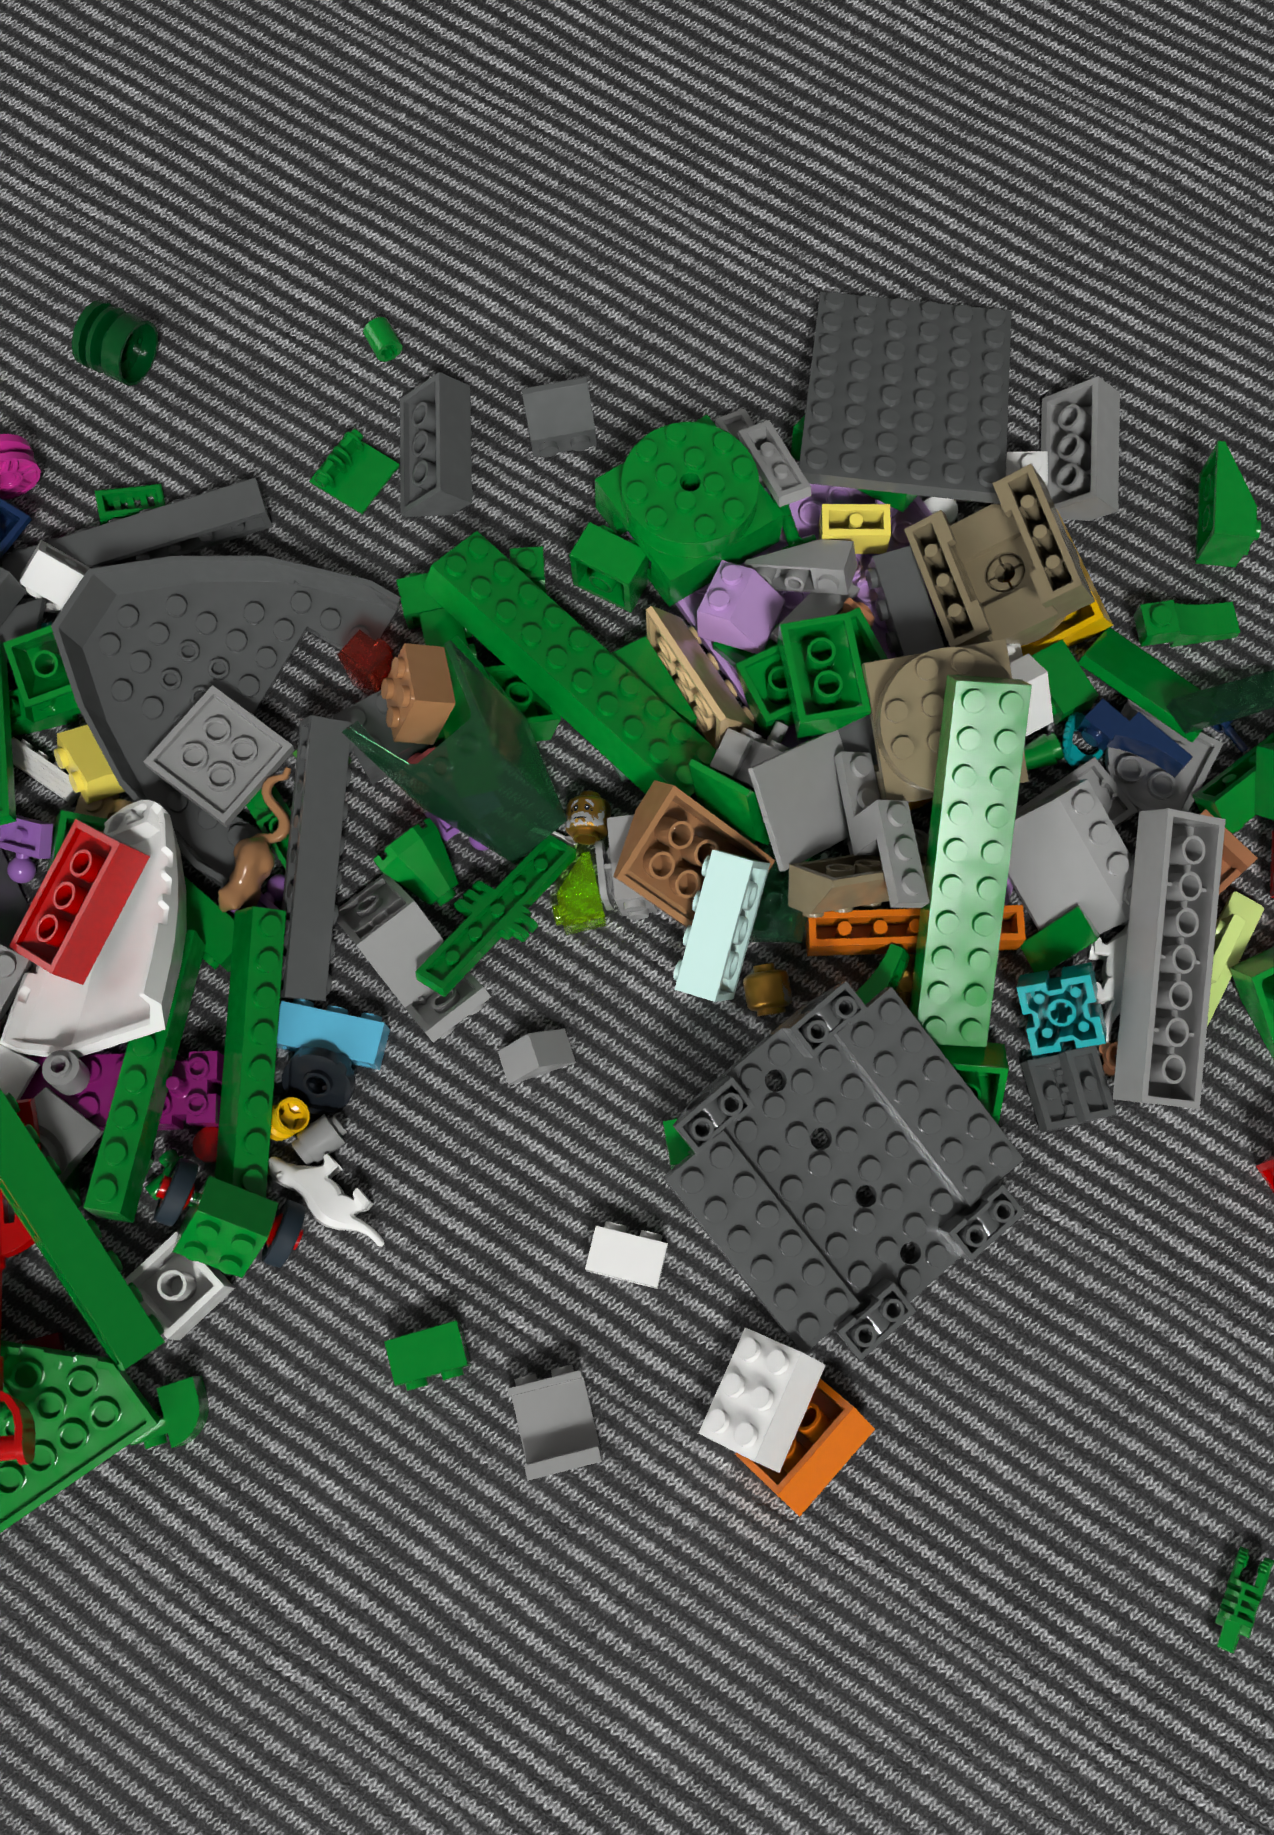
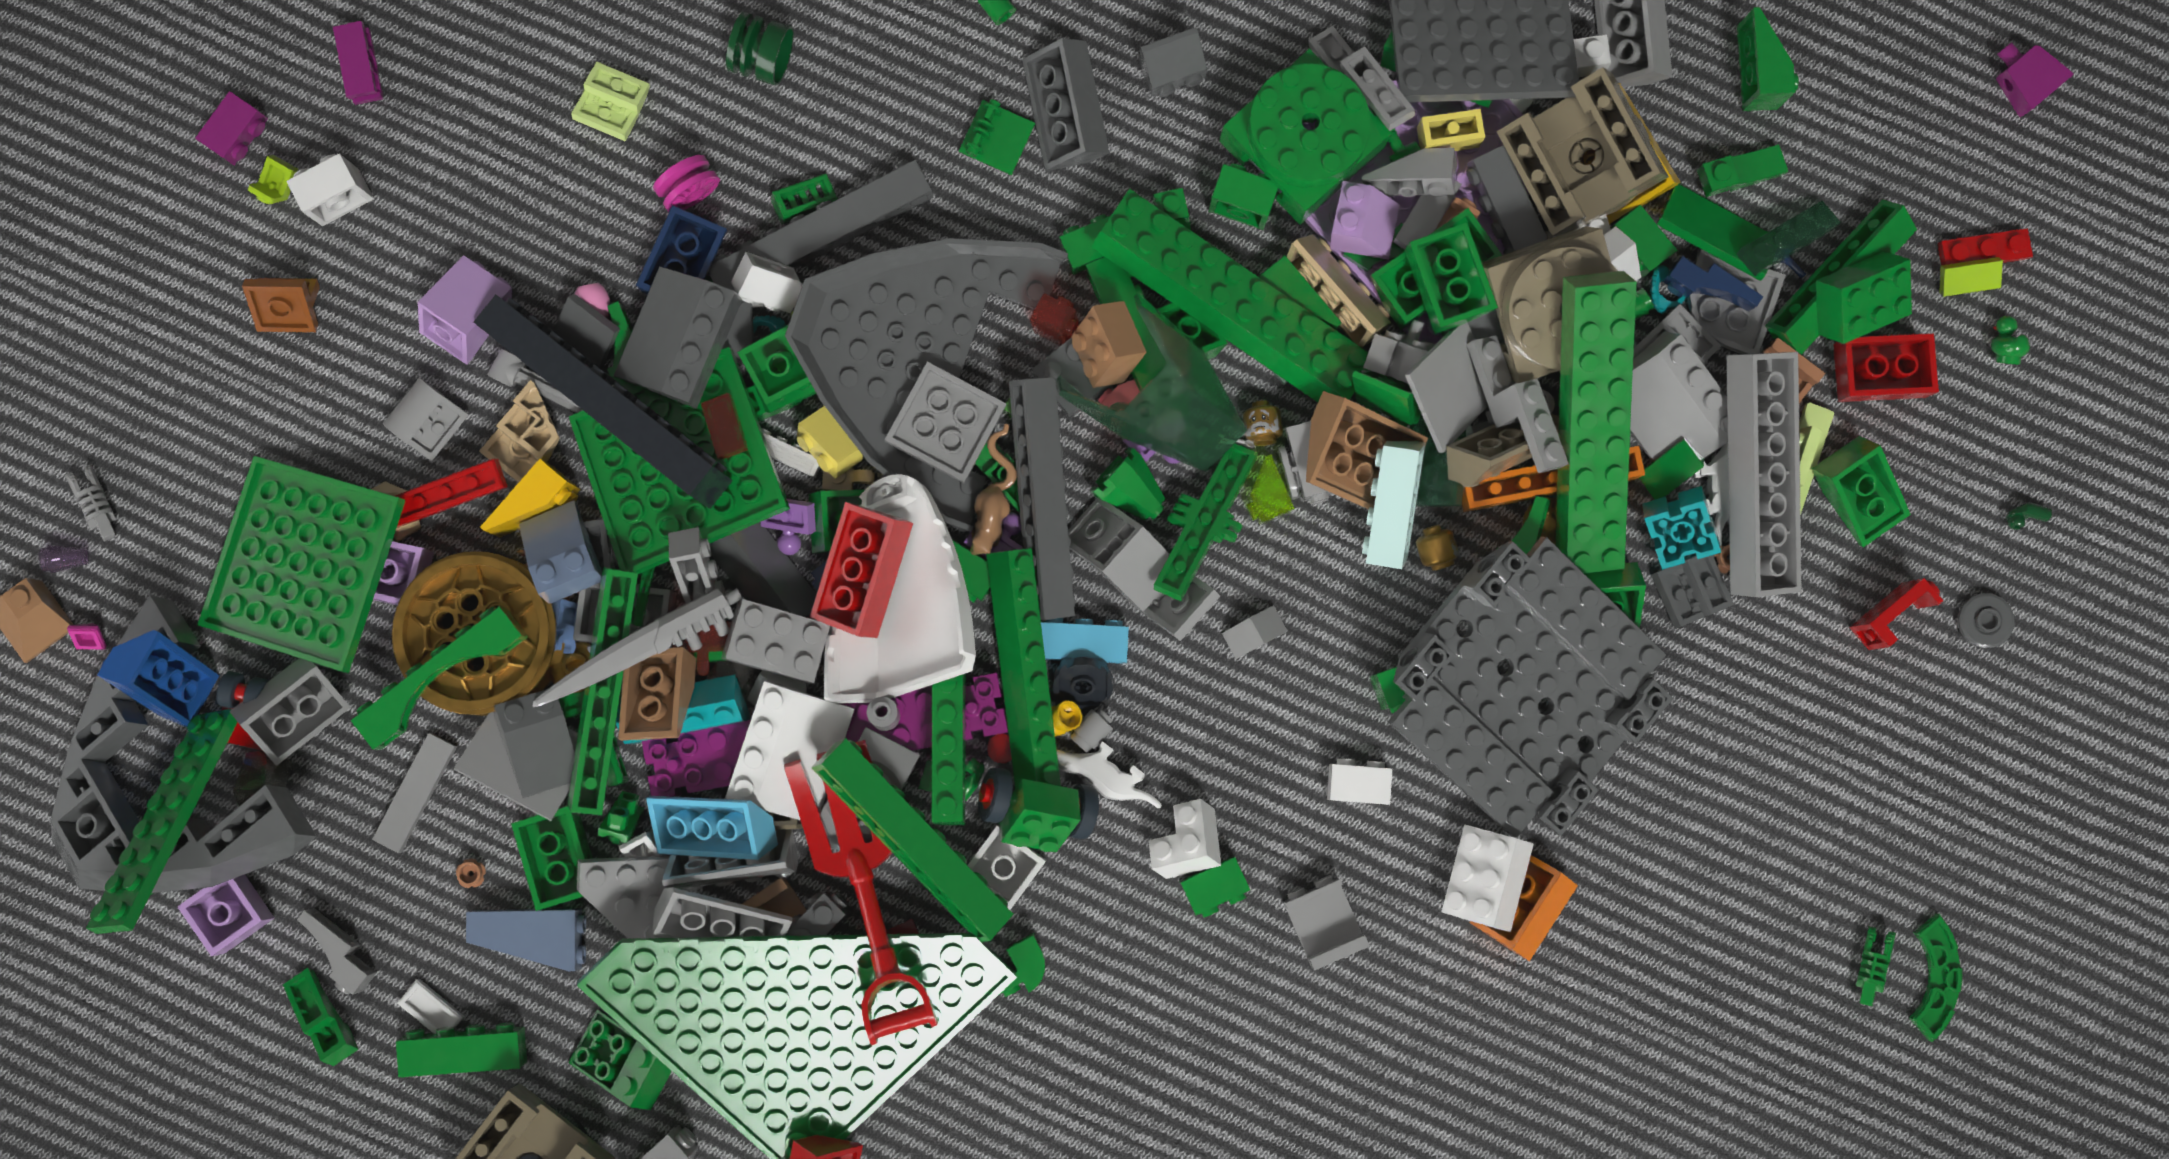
camera: 15 degrees left, 10 degrees up
none -> white brick [1149,799,1221,879]

